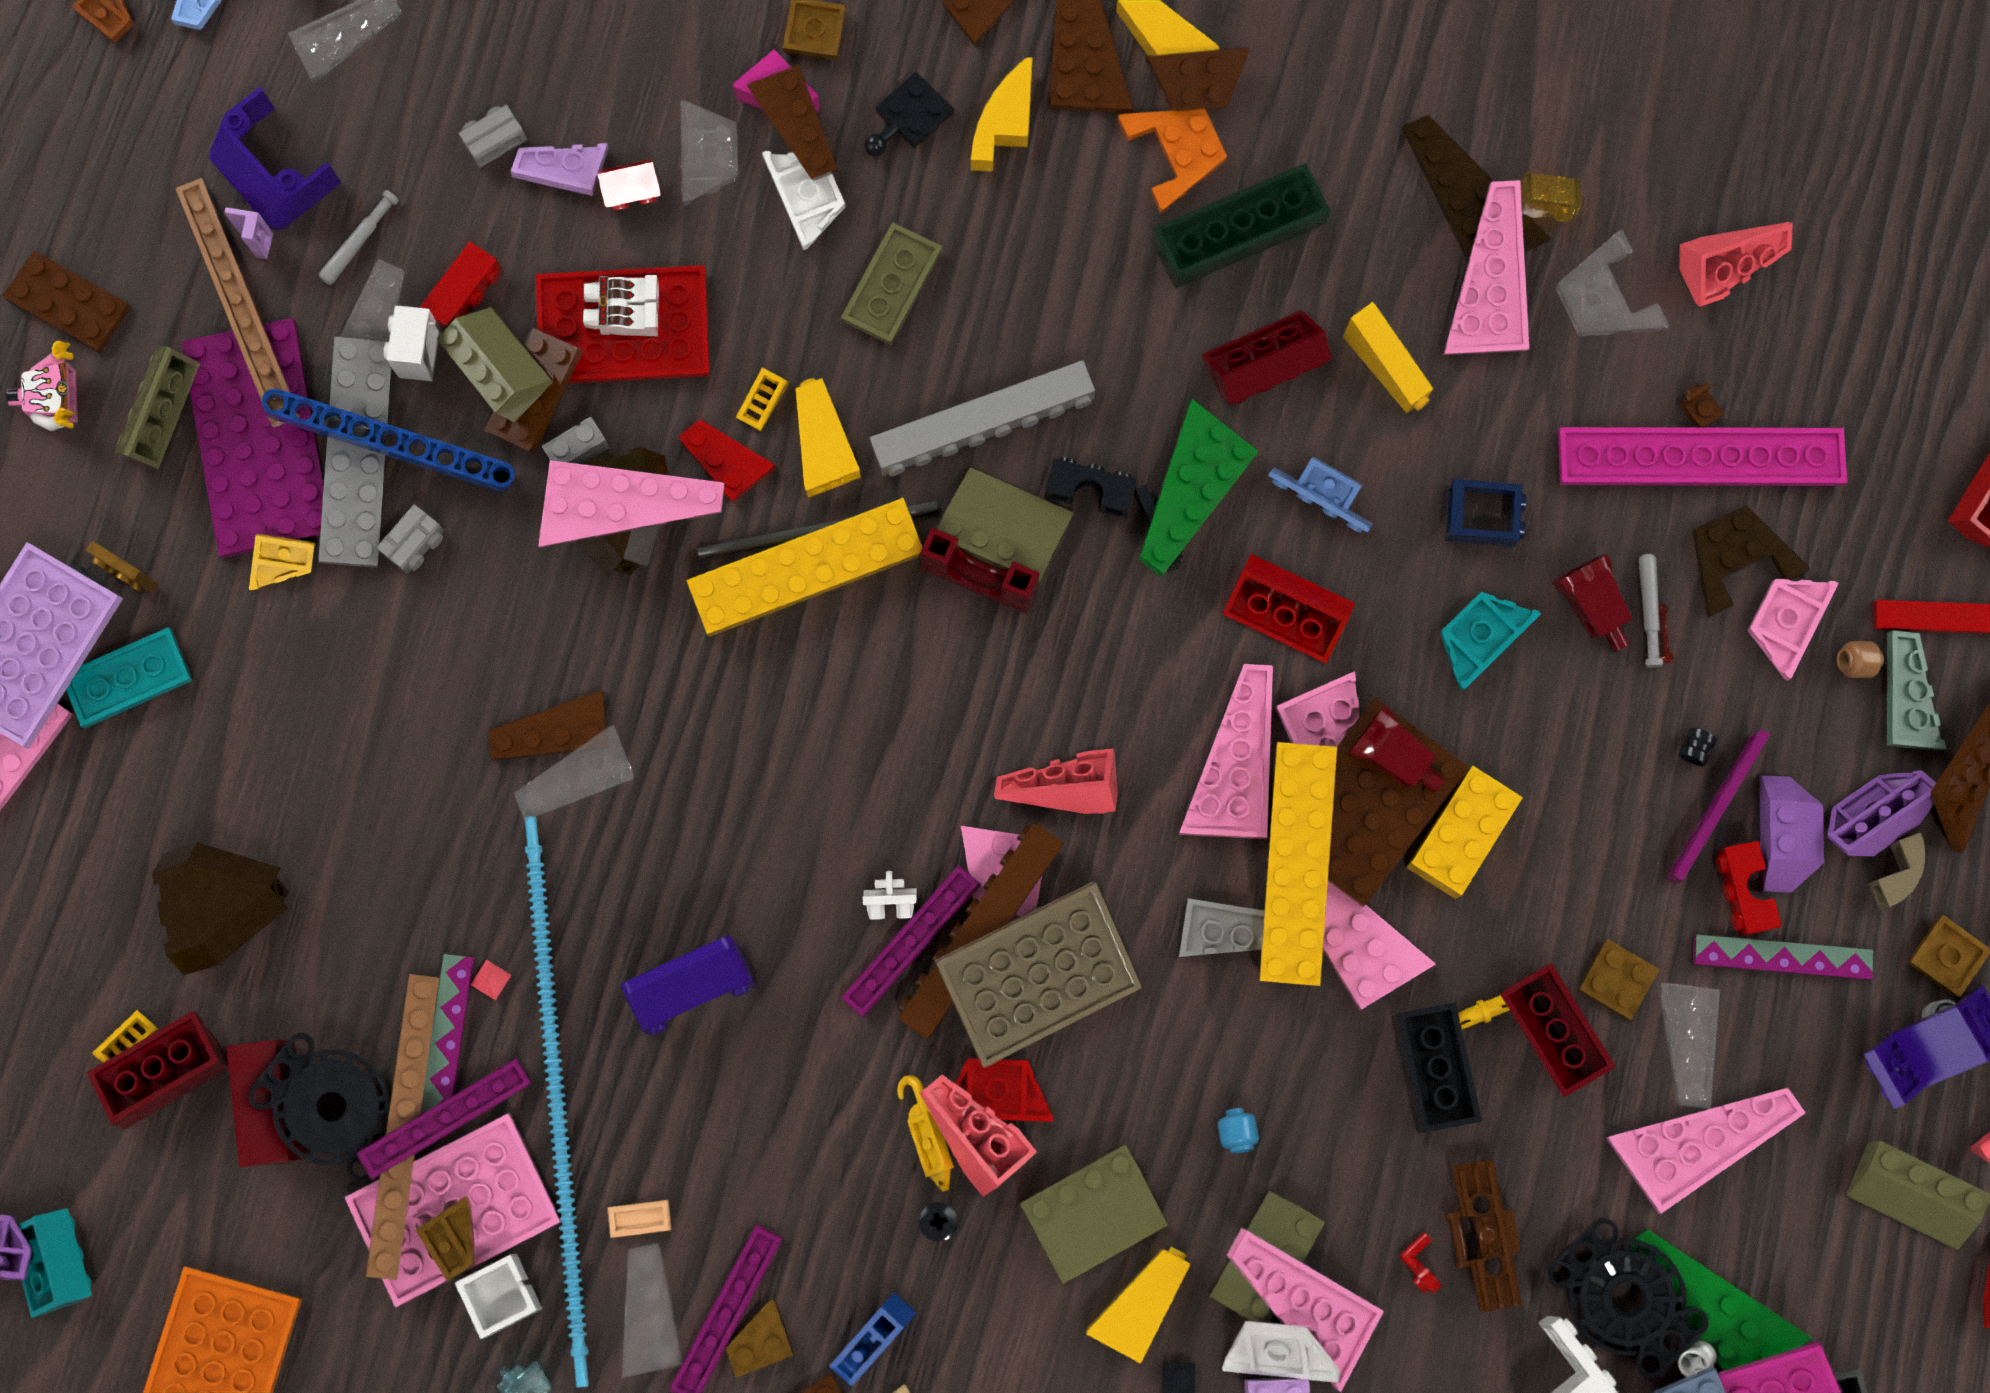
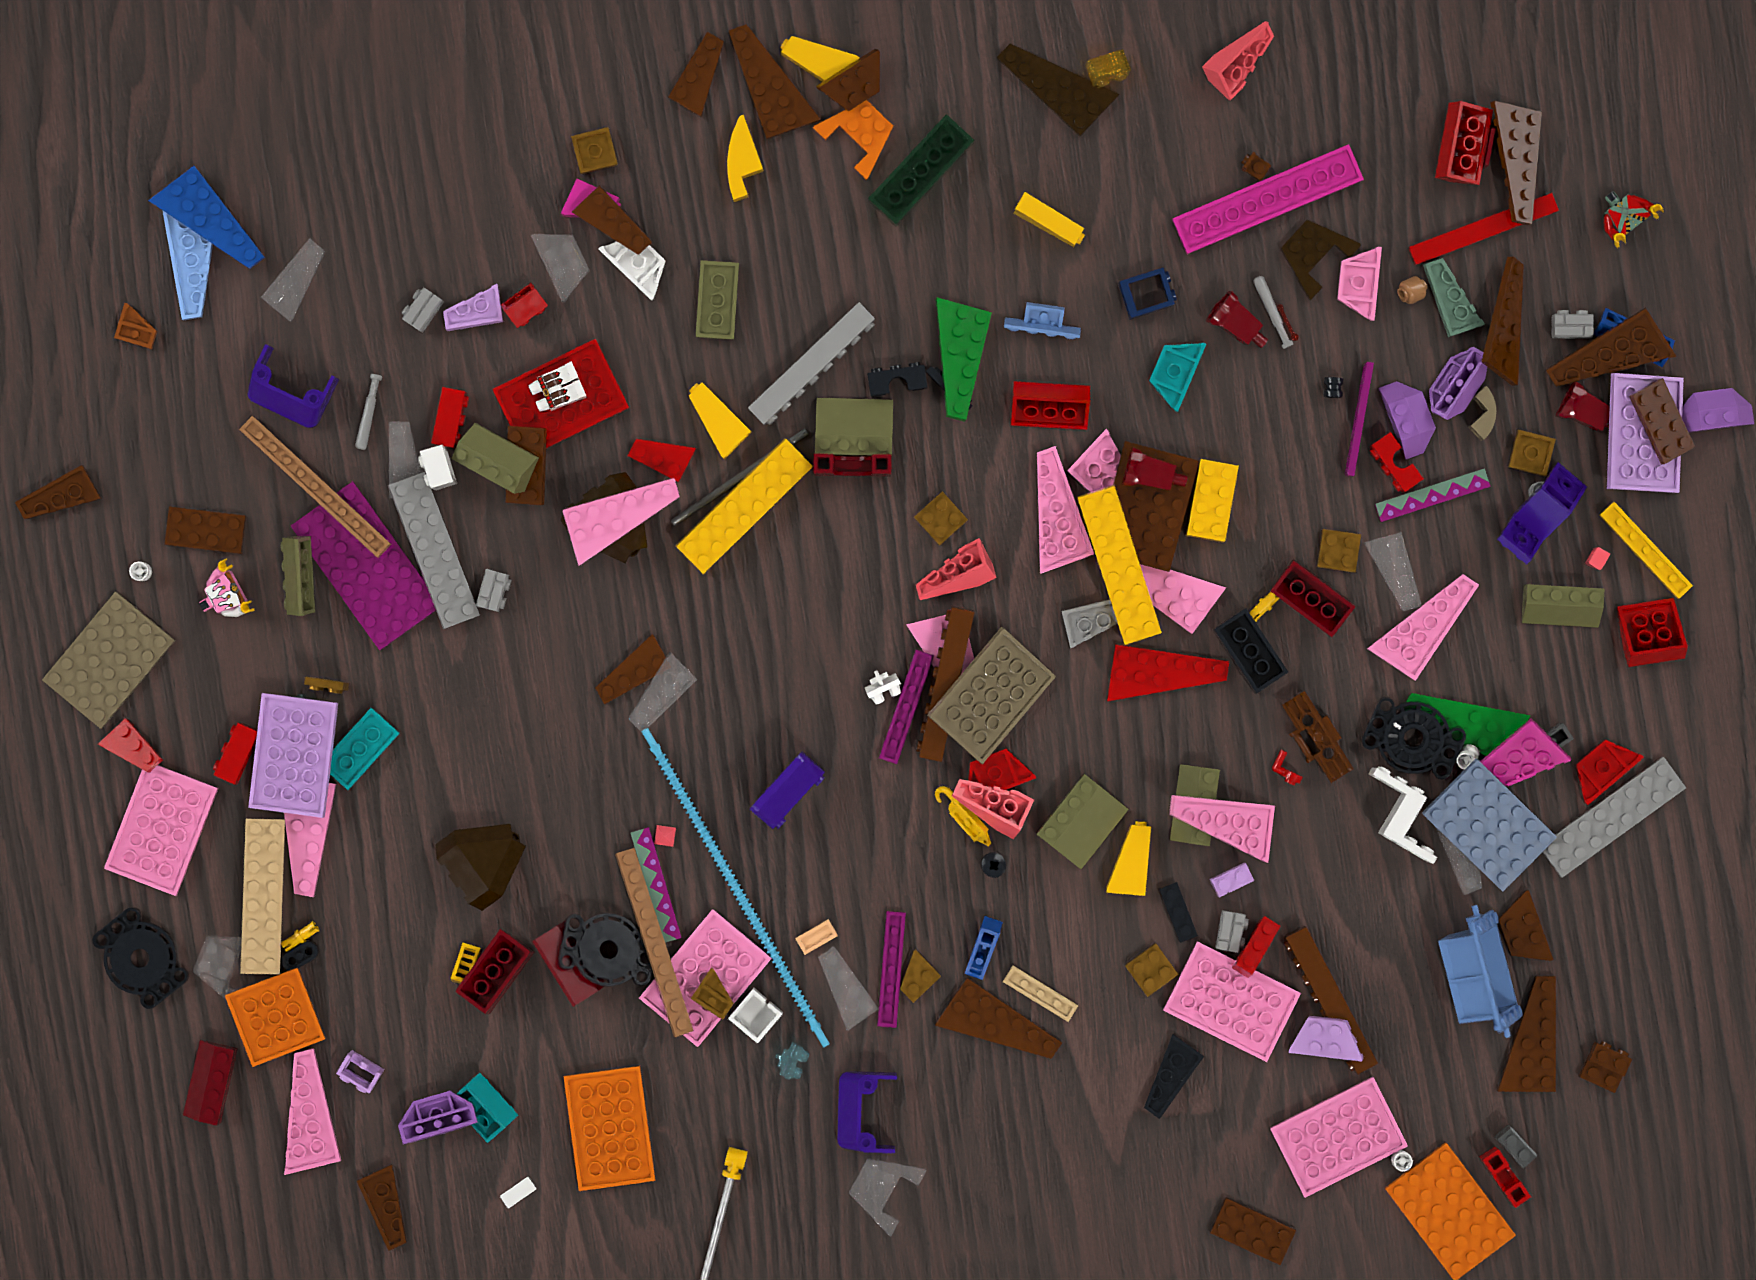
camera: 20 degrees left, 10 degrees up
lavender panel [224,207,273,259] -> none
yellow wing [249,534,316,590] -> none
blue beam [262,388,515,492] -> none
magenta tile [356,1058,531,1180] -> none
light grey brick [542,416,609,464] -> none
yellow slope [736,367,790,431] -> none
black plate [864,72,954,157] -> none
dark red slope [1201,310,1332,405] -> none
dark azure head [1217,1108,1259,1154] -> none
white wing [1222,1321,1340,1383] -> none
bright pink wing [1443,180,1529,355] -> none
clear wing [1555,229,1669,336] -> none
none -> pearl gold plate [914,491,968,546]
none -> red wing [1107,645,1229,701]

